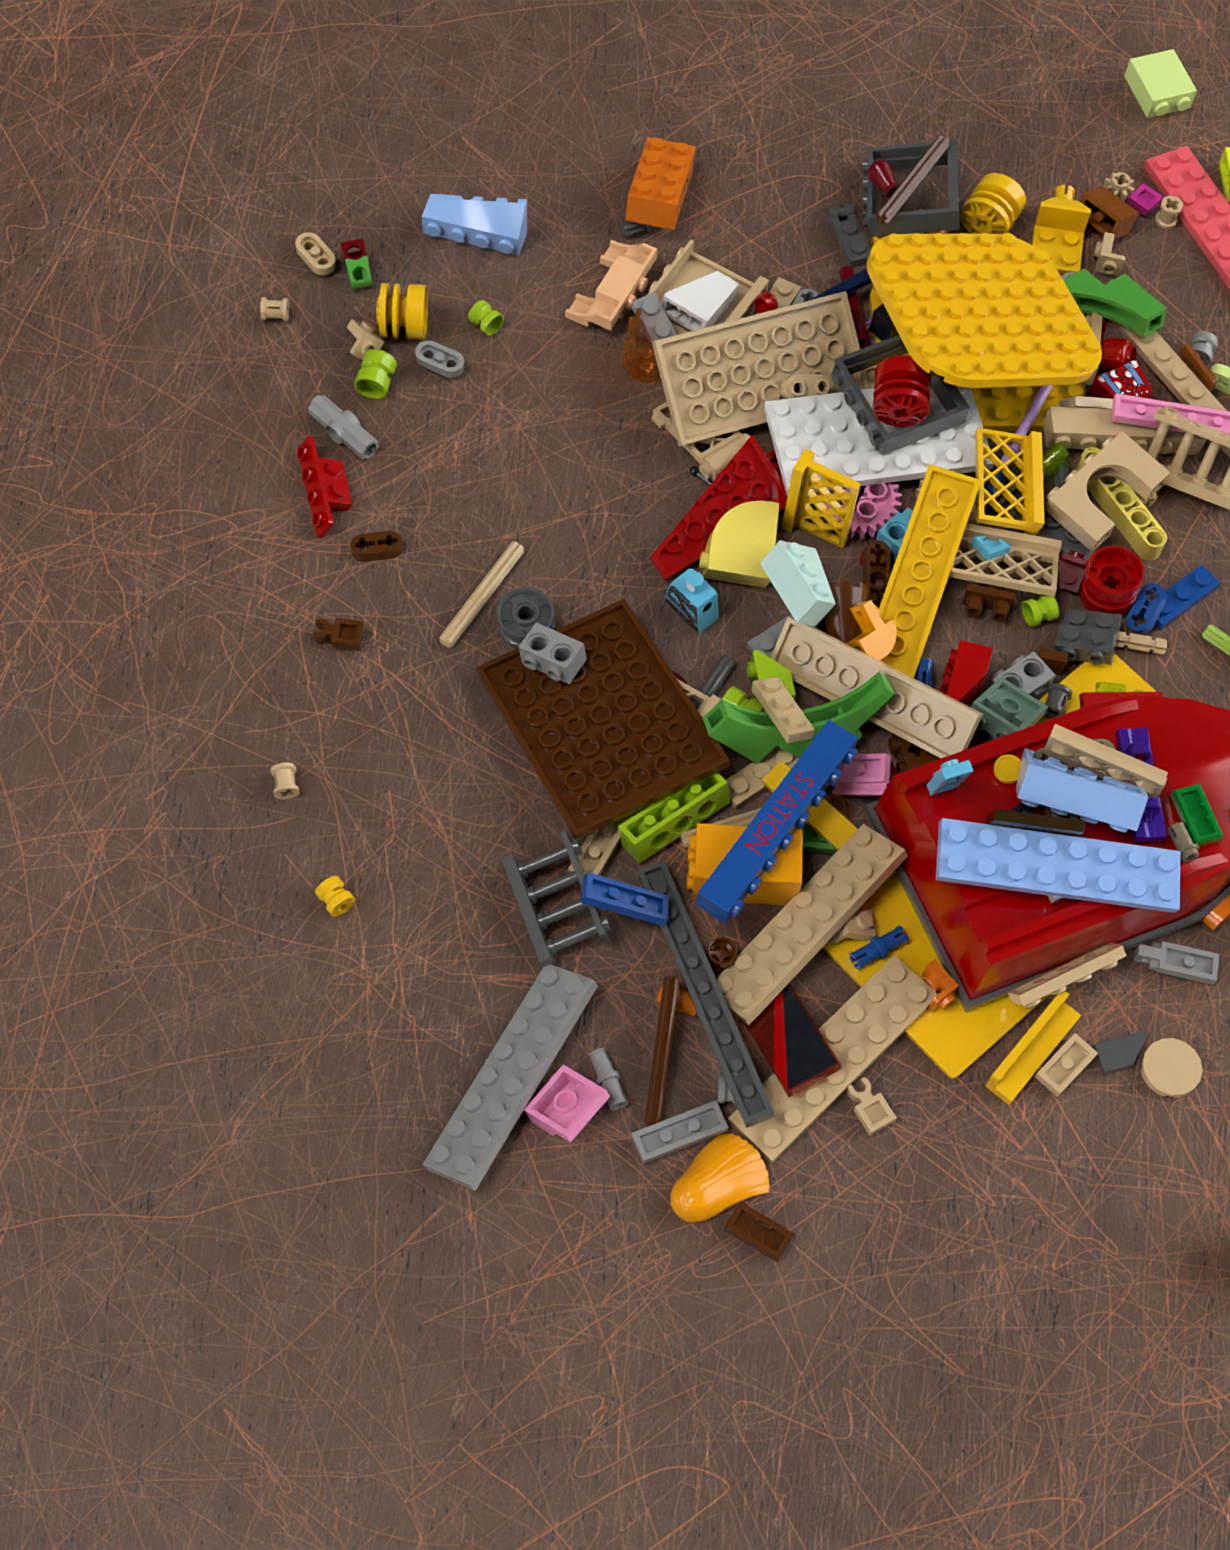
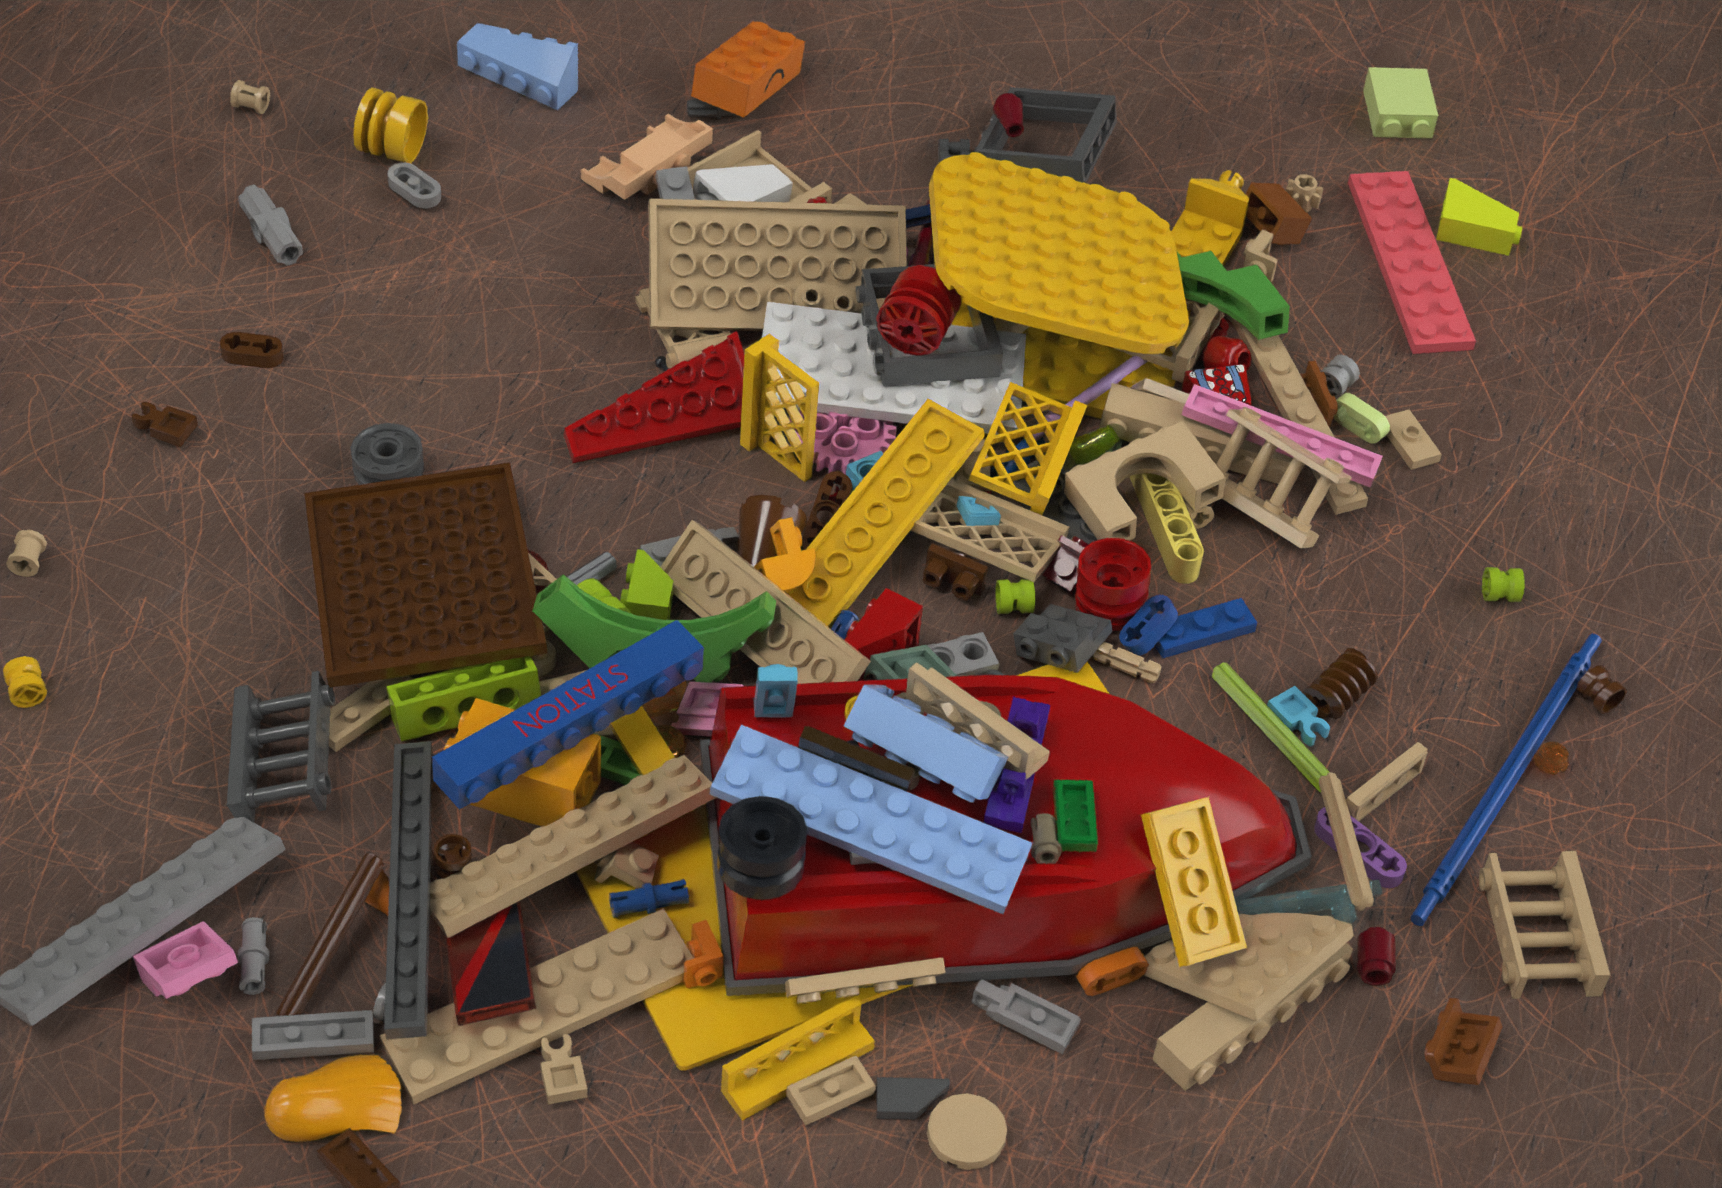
camera: 15 degrees right, 15 degrees down
tan plate [295,232,336,275] -> none
red bracket [297,436,353,538] -> none
bright green leg [340,238,372,290] -> none
tan bracket [347,319,384,360] -> none
lime wheel [354,349,397,400] -> none
tan axle [439,541,524,648] -> none
lime wheel [468,300,504,336] -> none
light grey brick [519,622,587,684] -> none
blue plate [581,872,669,926] -> none
clear orange bracket [622,308,659,385] -> none
medium azure torso [664,568,719,635] -> none
light yellow brick [699,501,779,588] -> none
tan plate [751,677,815,743] -> none
light aqua wedge [760,540,836,627] -> none
axle [876,135,949,225] -> none
yellow wheel [960,173,1026,234] -> none
reddish brown tile [1038,648,1068,676] -> none
dark pink plate [1127,183,1163,217] -> none
tan bush [1155,195,1183,229] -> none
none -> black wheel [717,796,807,900]

